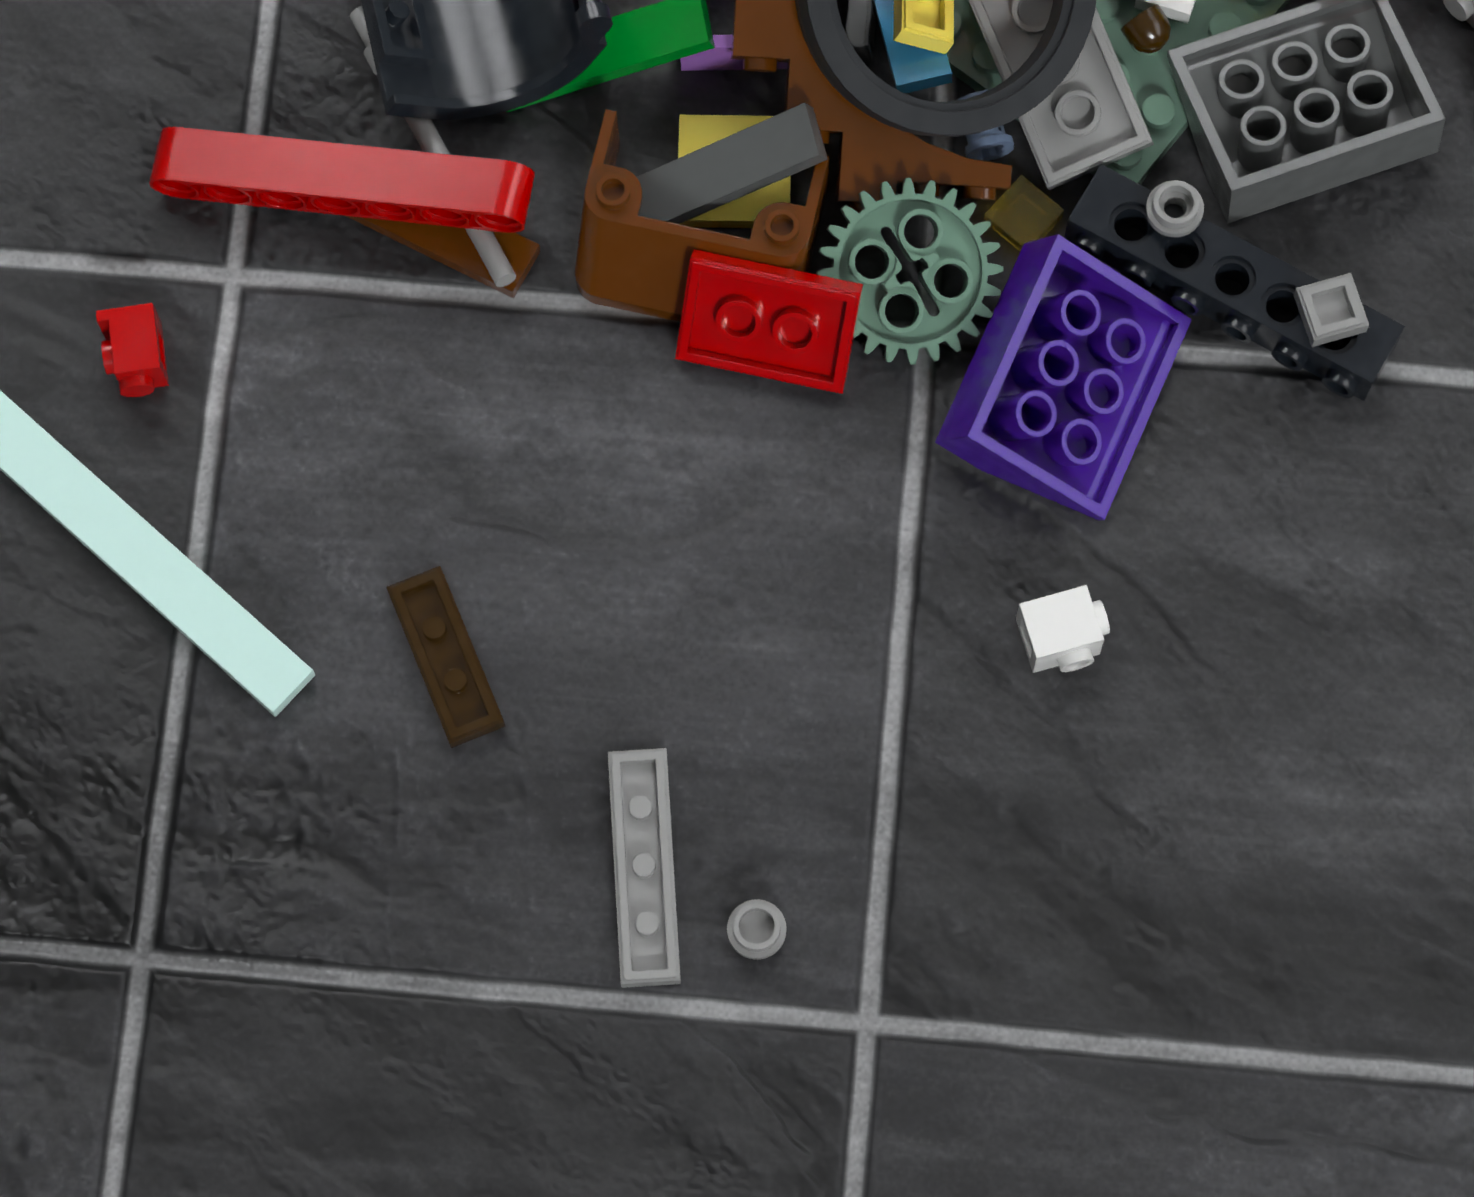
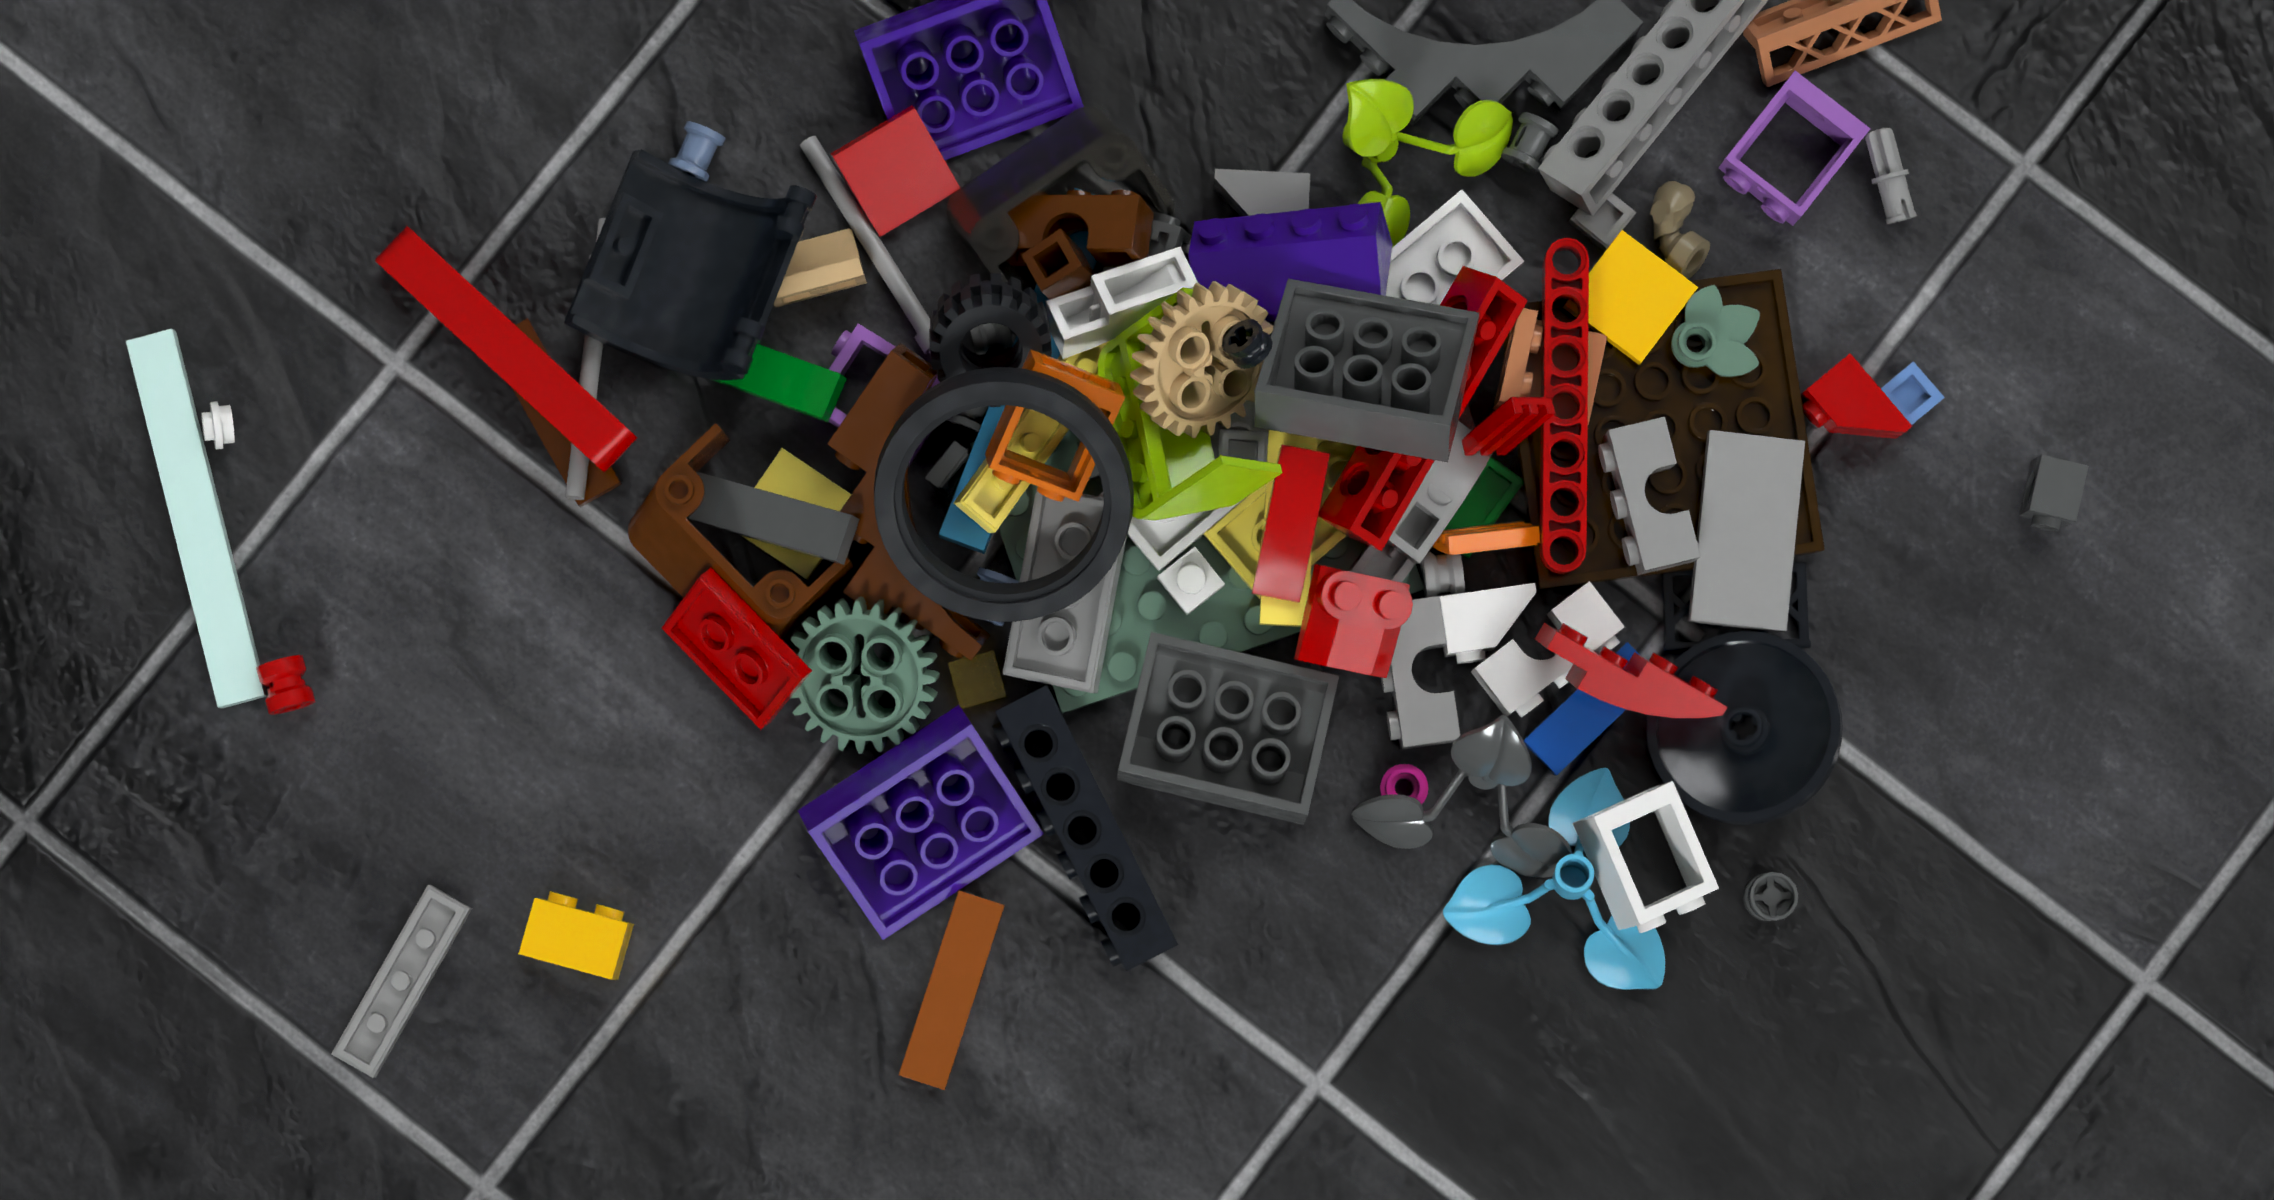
camera: 30 degrees right, 10 degrees up
red brick [96,303,169,397] -> none
dark brown tile [386,566,505,748] -> none
light grey plate [727,899,787,960] -> none
white brick [1016,585,1110,673] -> none
dark brown hinge [1120,4,1171,53] -> none
light grey plate [1146,180,1204,237] -> none
light grey tile [1293,273,1369,347] -> none
none -> white plate [201,401,235,449]
none -> red wheel [256,655,316,715]
none -> yellow brick [518,891,634,980]
none -> dark orange tile [899,891,1005,1090]

